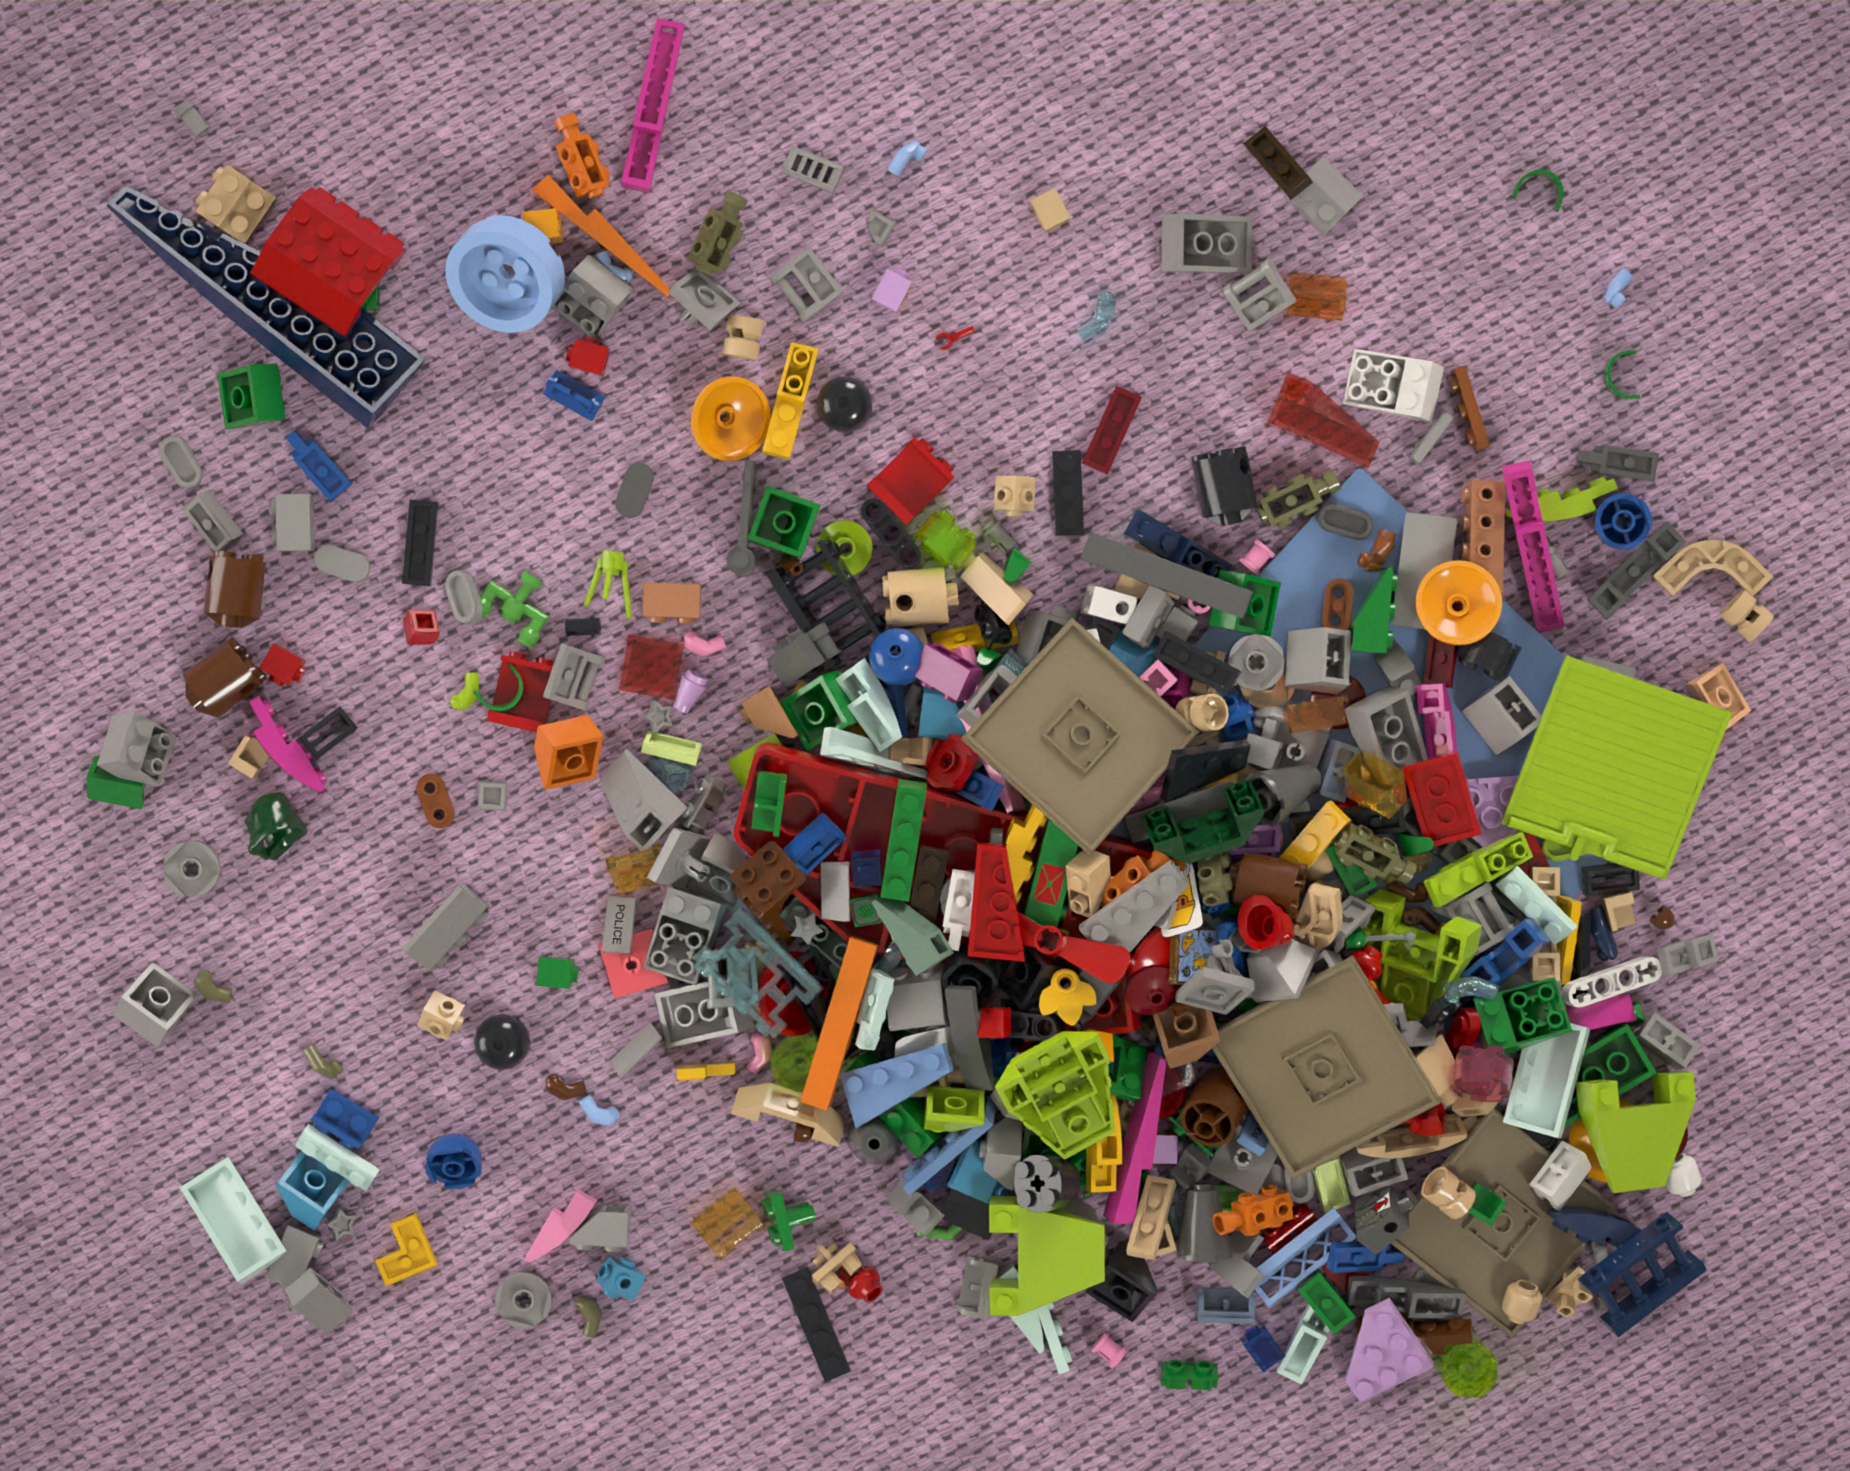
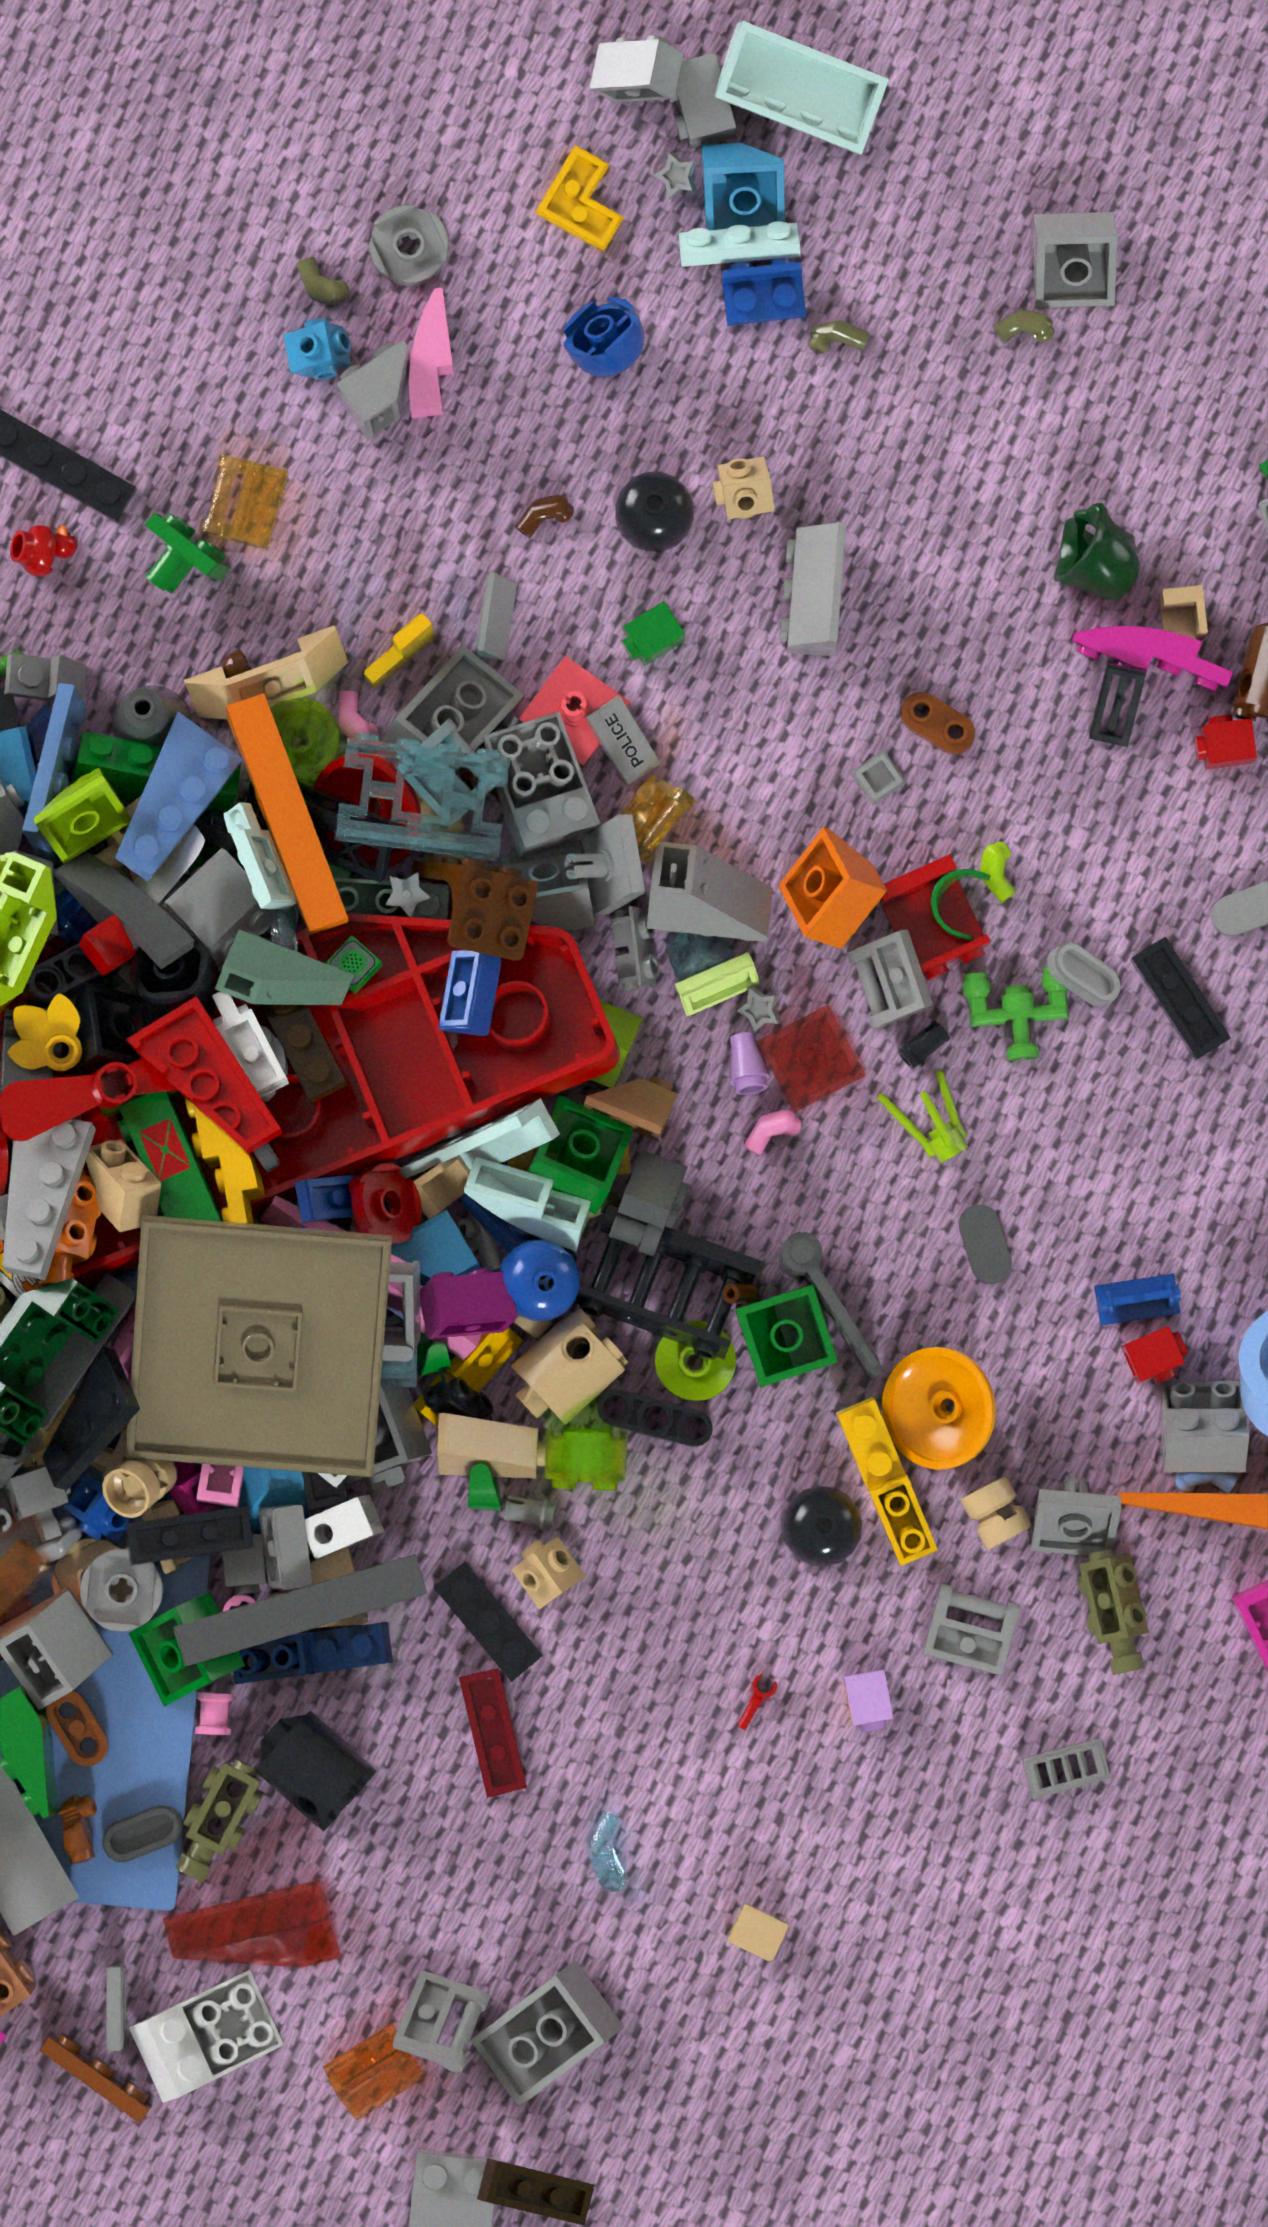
camera: 145 degrees right, 5 degrees down
light grey plate [164,841,221,897] -> none
red slope [403,610,440,645] -> none
light blue arm [578,1095,620,1126] -> none
nougat brick [643,583,702,624] -> none
green panel [751,771,787,837] -> none
tan hips [812,1243,862,1294] -> none
light grey slope [821,862,850,922] -> none
clear blue brick [851,850,883,887] -> none
red panel [866,437,954,526] -> none
light grey tile [868,209,896,248] -> none
green brick [881,779,927,902] -> none
light blue arm [887,141,927,176] -> none

